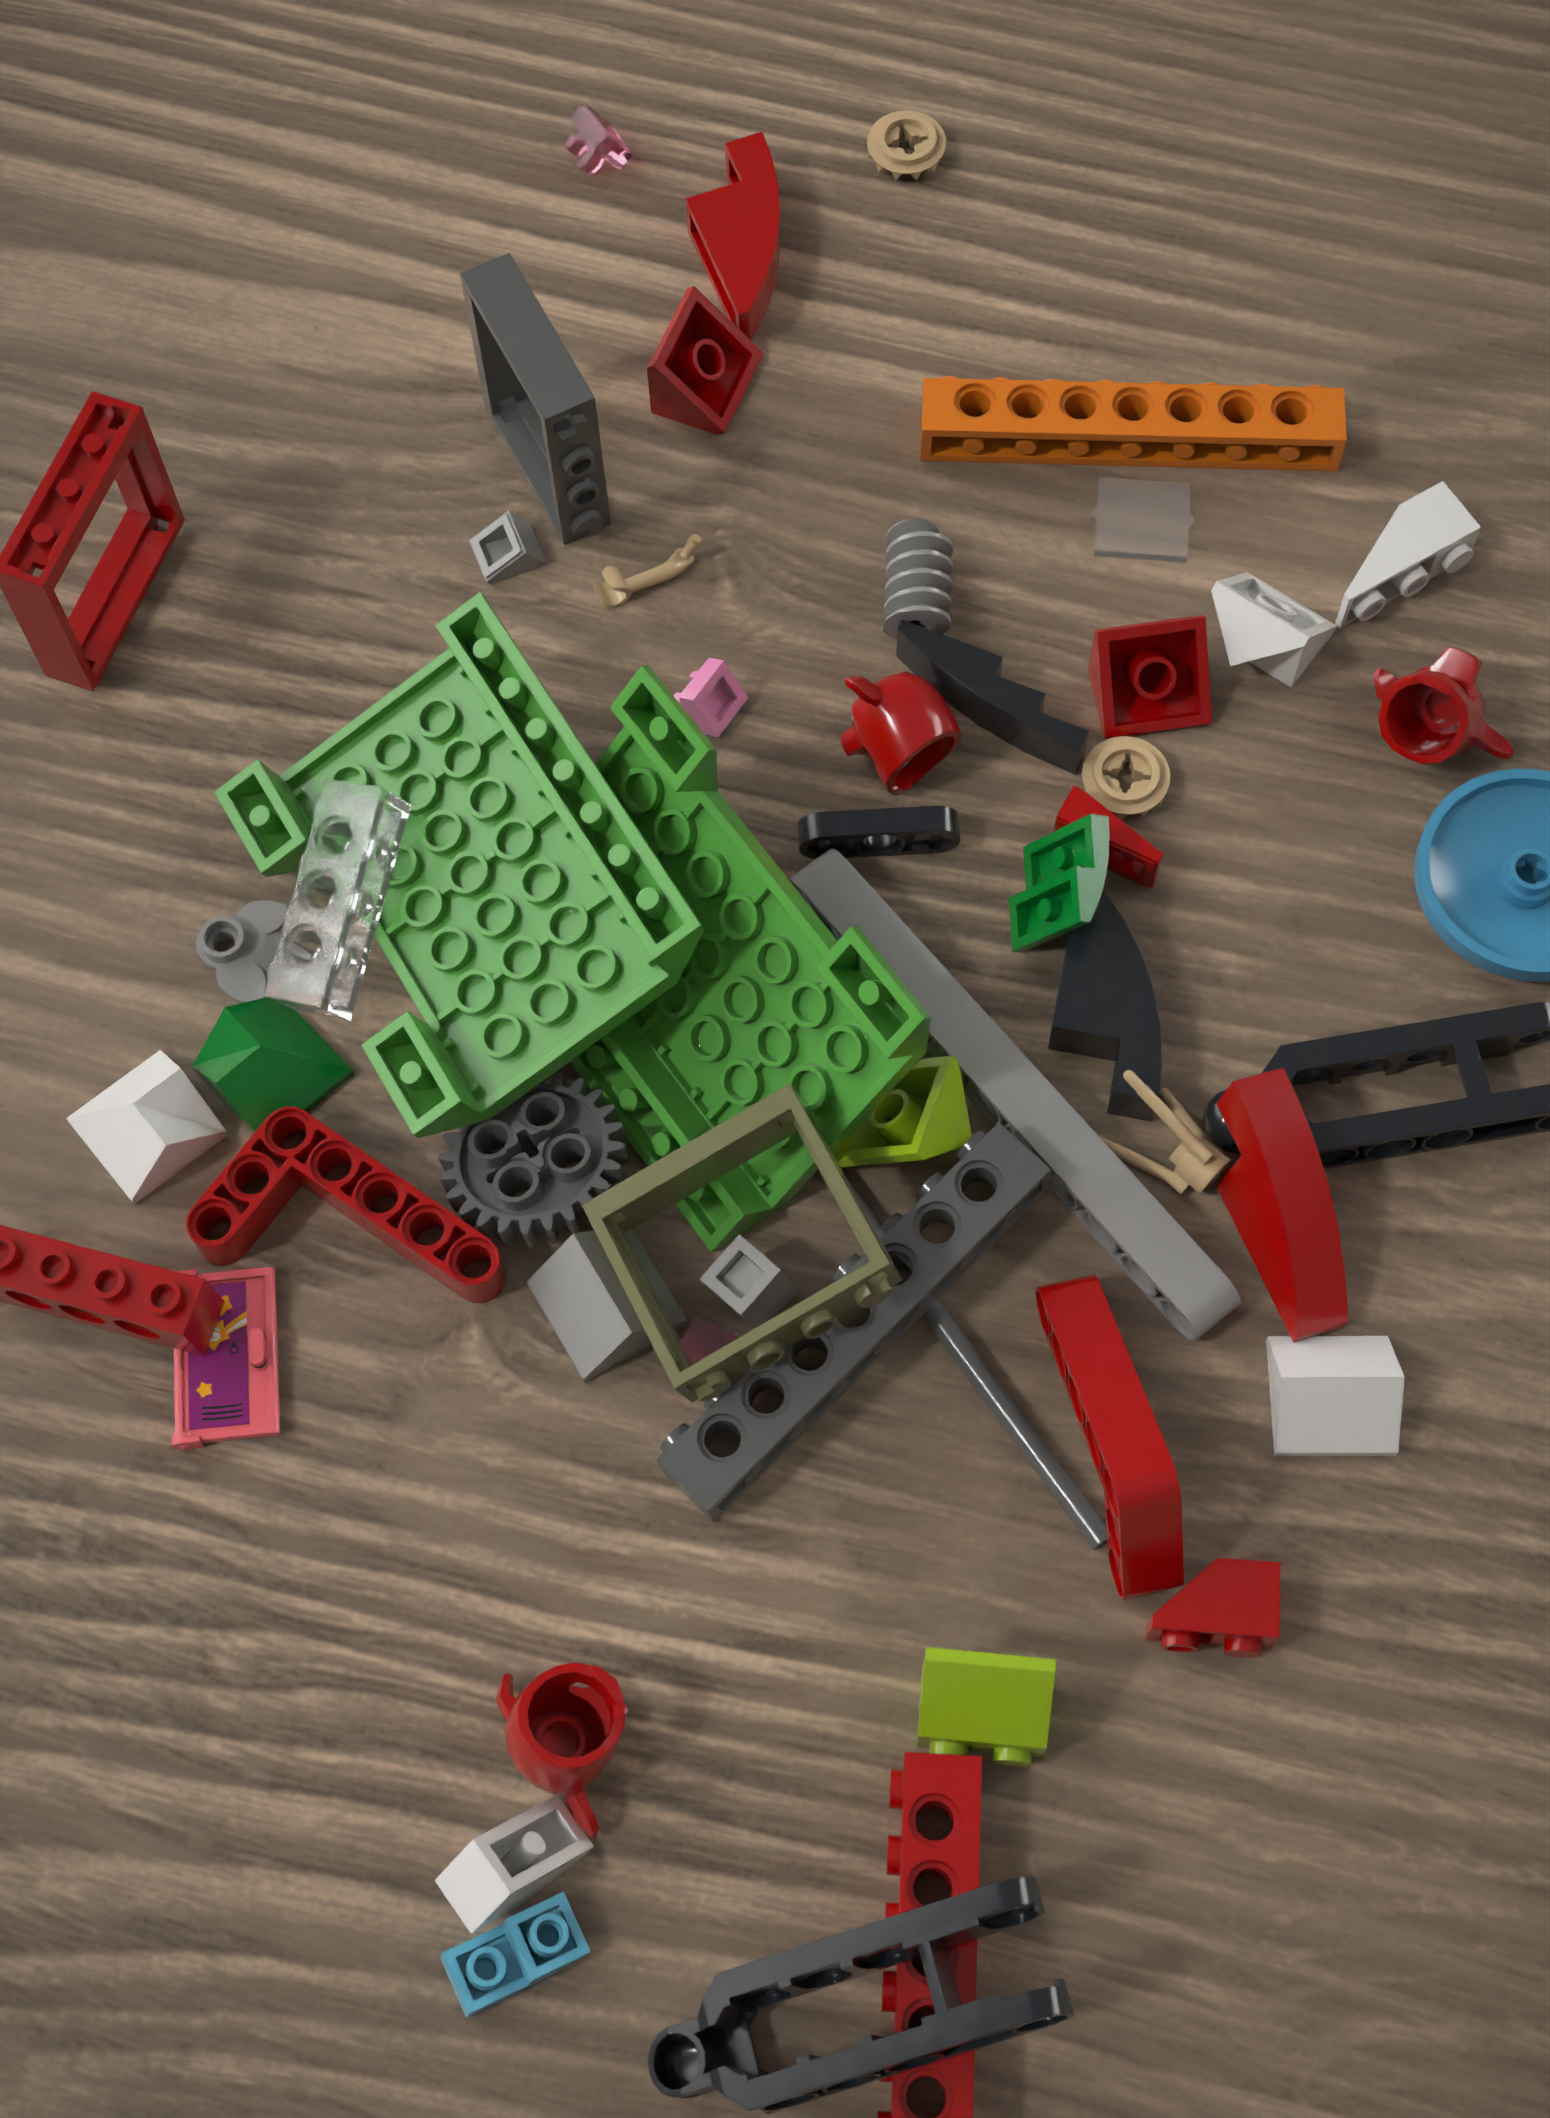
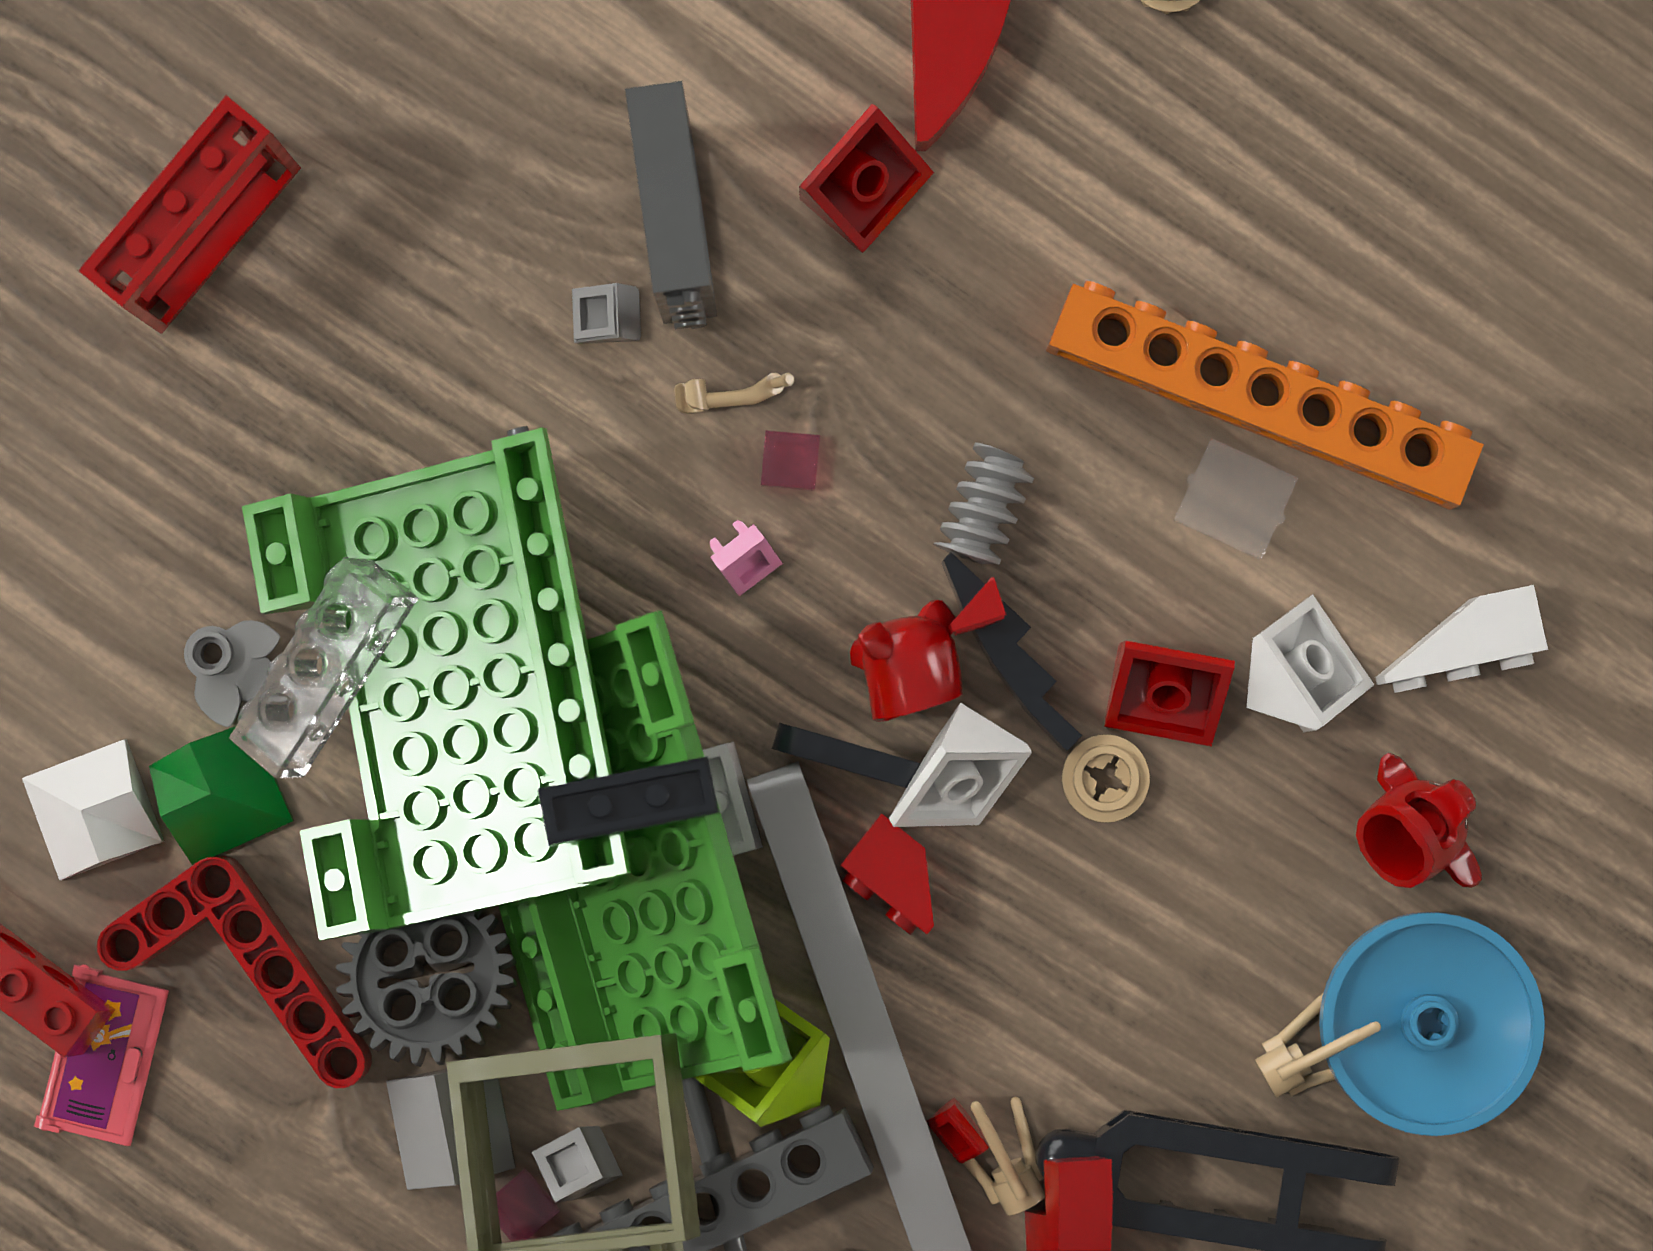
camera: 15 degrees right, 20 degrees up
green slope [1009,814,1110,953] -> none
black slope [1048,890,1162,1122] -> none
red slope [1054,786,1163,888] -> none
none -> black tile [537,756,719,847]
none -> clear pink tile [761,430,820,491]
none -> red slope [840,813,934,935]
none -> white slope [889,703,1032,827]
none -> red slope [927,1098,989,1164]
none -> red slope [948,576,1006,636]
none -> tan plant [1255,994,1381,1098]

